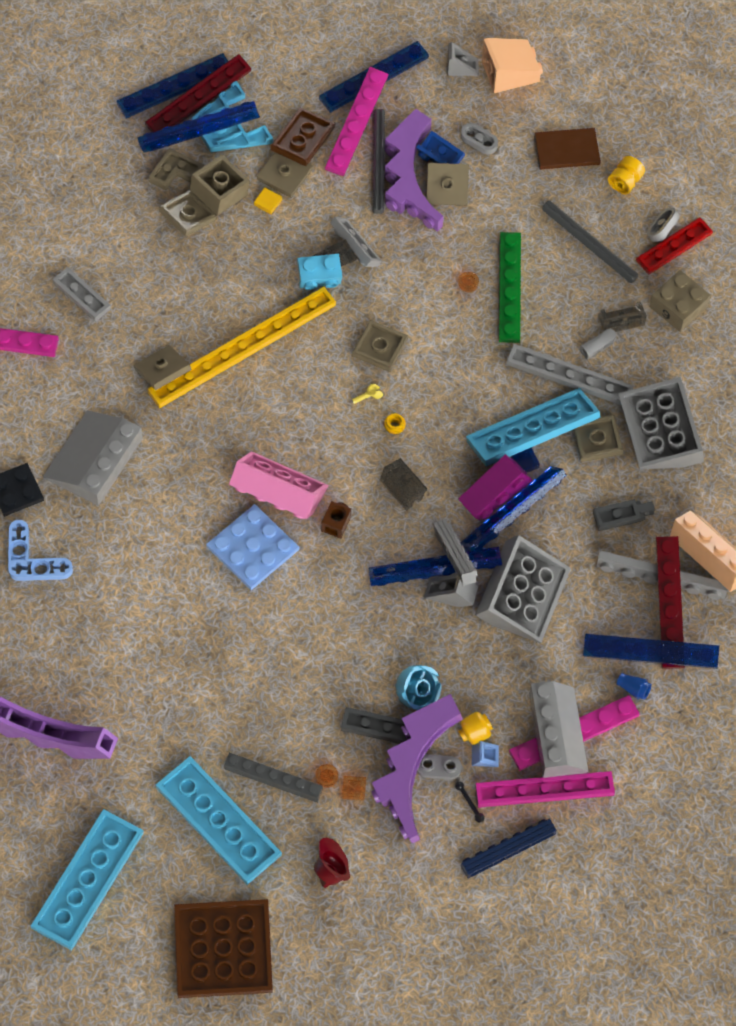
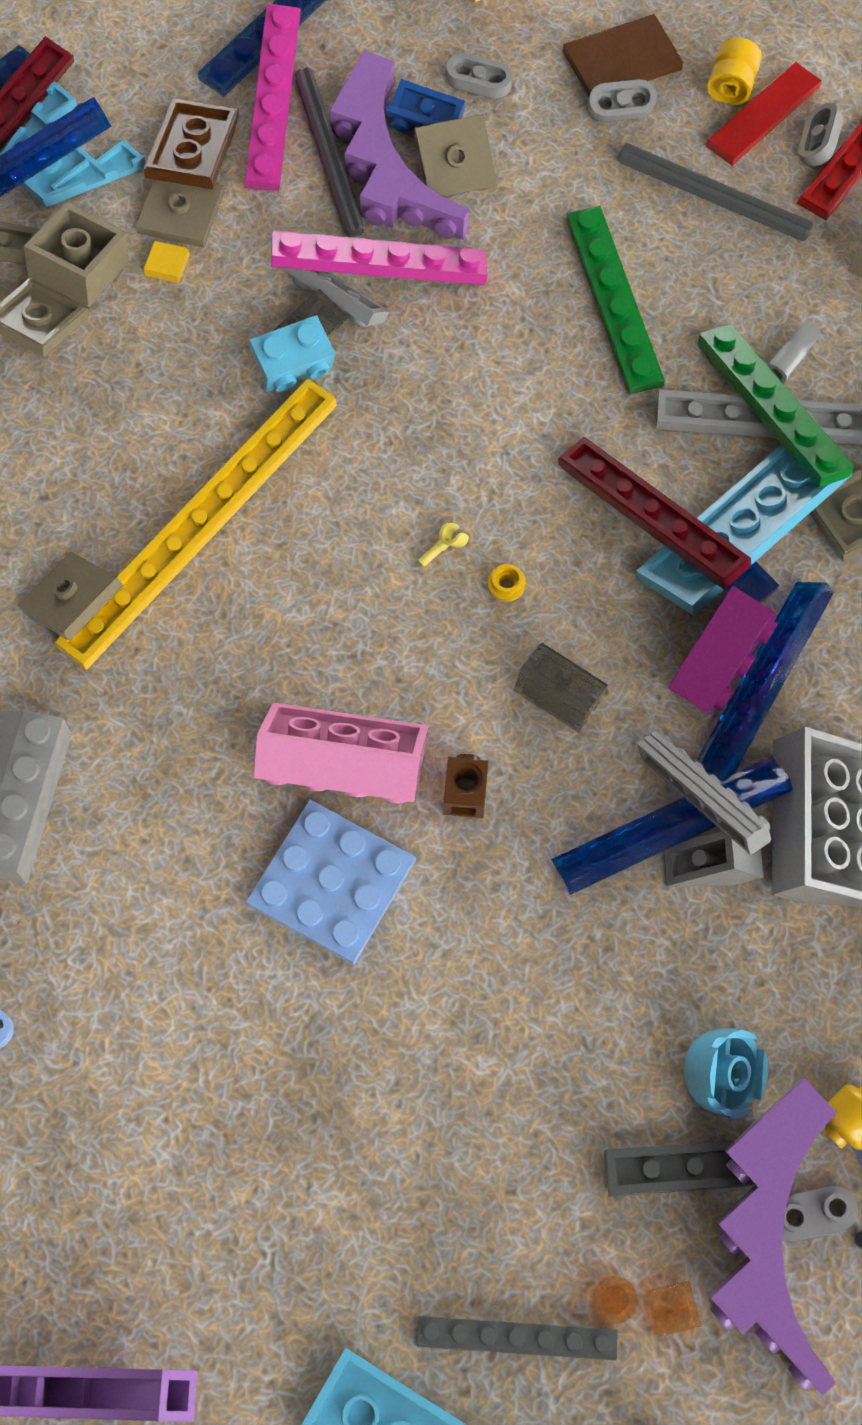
camera: 15 degrees left, 5 degrees up
dark tan plate [352,320,408,372] -> none
clear orange tile [458,272,479,292] -> none
clear smoke hinge [598,301,647,332] -> none
none -> dark pink plate [271,231,488,285]
none -> dark red tile [558,436,751,590]
none -> light grey plate [587,79,657,122]
none -> green plate [697,323,854,488]
none -> red tile [706,62,822,166]

